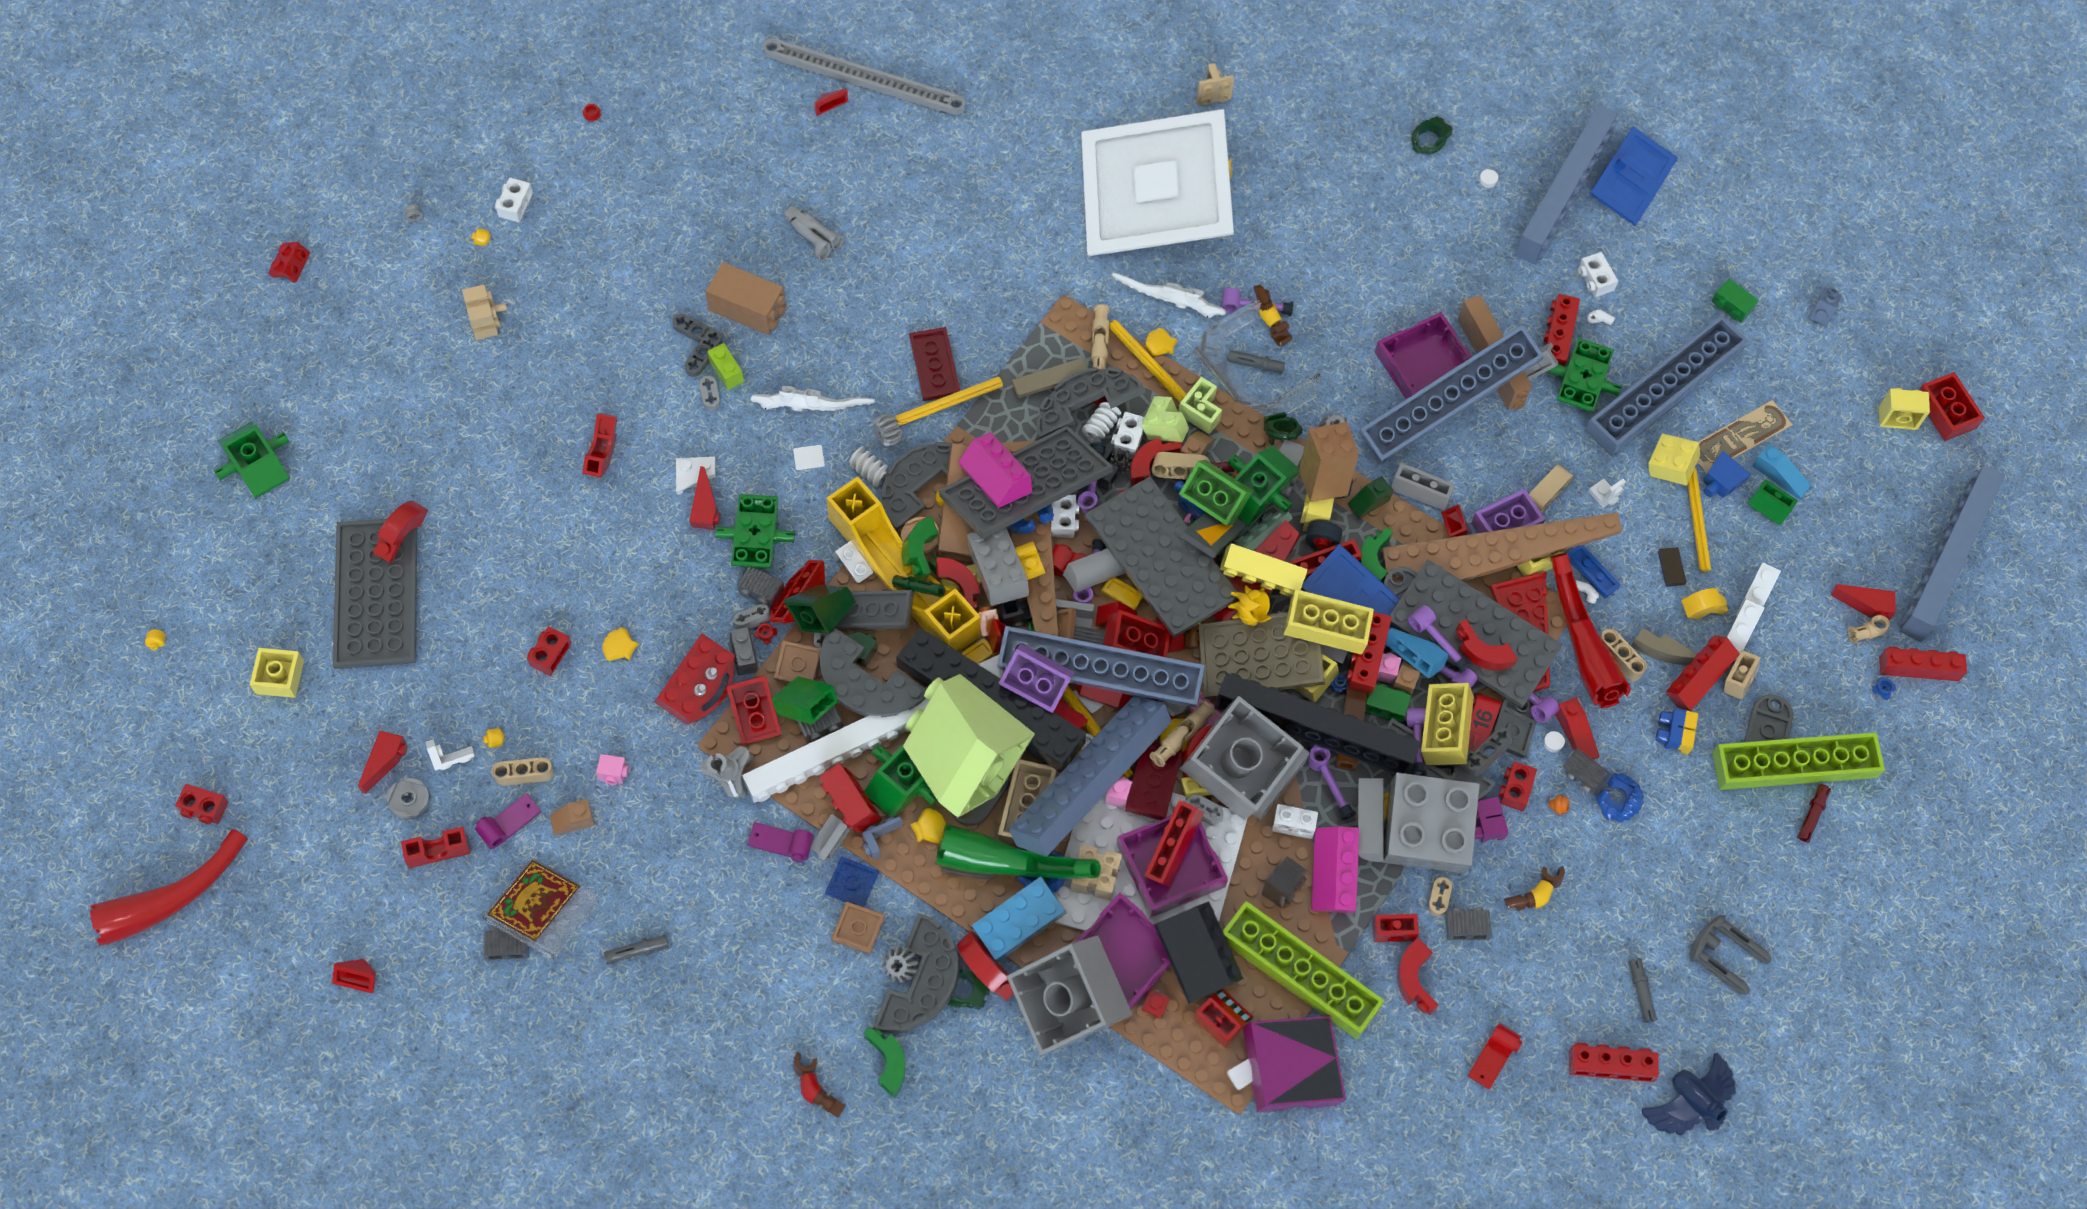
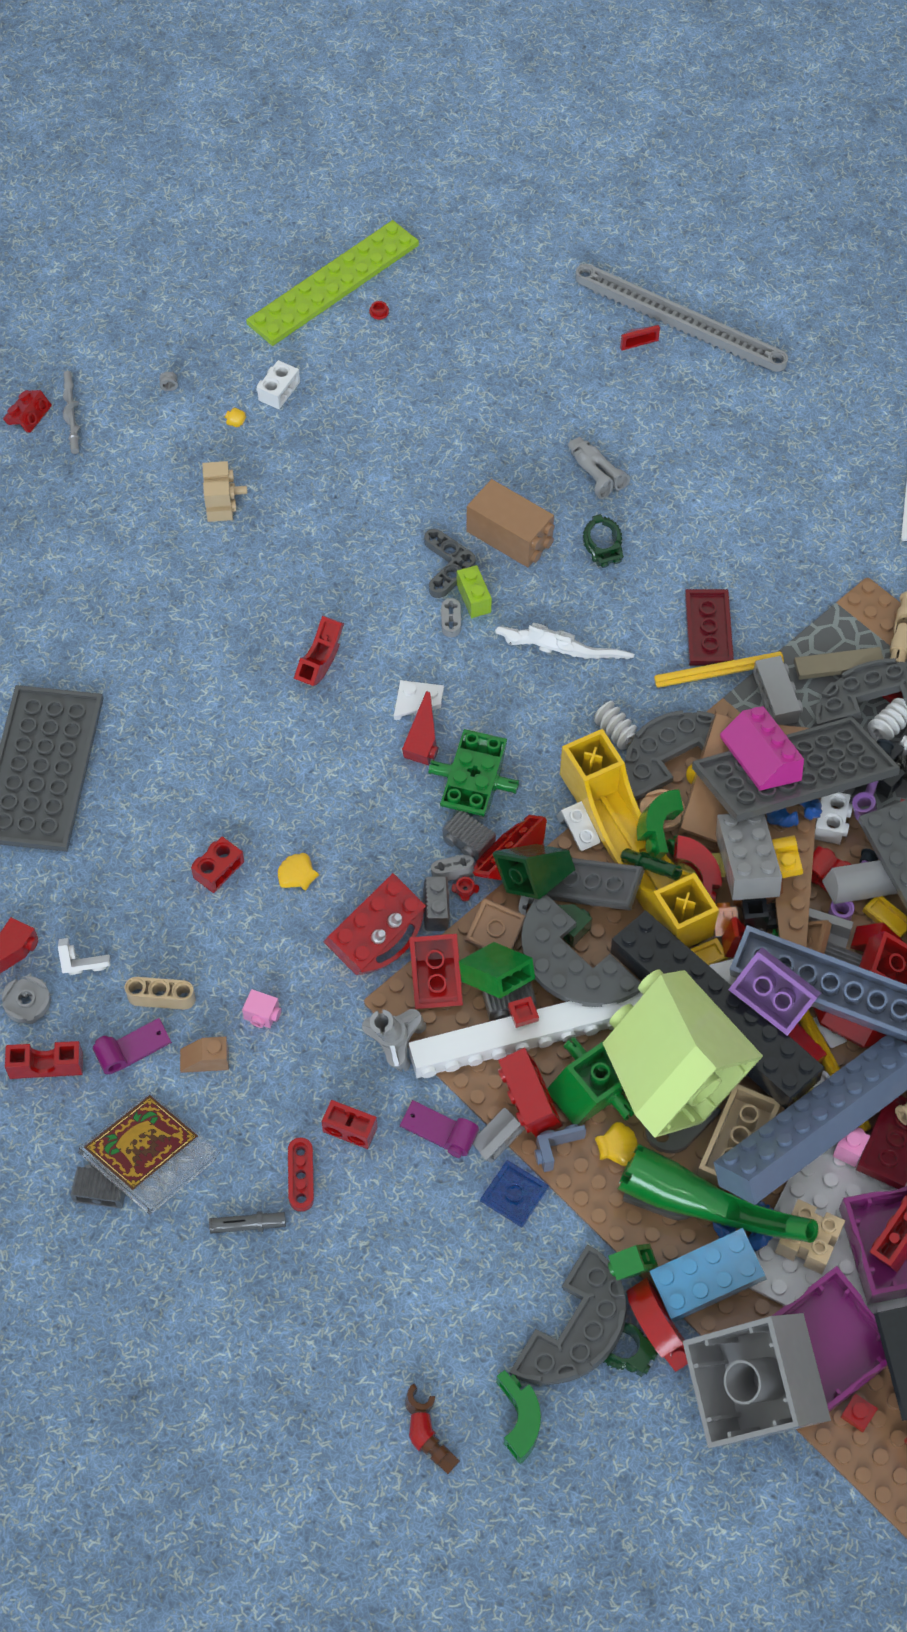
camera: 15 degrees right, 5 degrees down
red arch [373,500,428,562] -> none
yellow piece [483,728,504,748] -> none
white sticker [793,445,825,470] -> none
medium nougat plate [831,901,885,955] -> none
light grey gear [873,413,902,447] -> none
light grey gear [882,946,919,983] -> none
none -> light grey piece [63,371,80,454]
none -> lime plate [246,220,419,346]
none -> red plate [288,1137,314,1212]
none -> red brick [321,1100,378,1149]
none -> red plate [508,996,539,1028]
none -> dark green piece [583,514,624,568]
none -> green brick [608,1243,658,1280]
none -> light grey brick [753,656,803,725]

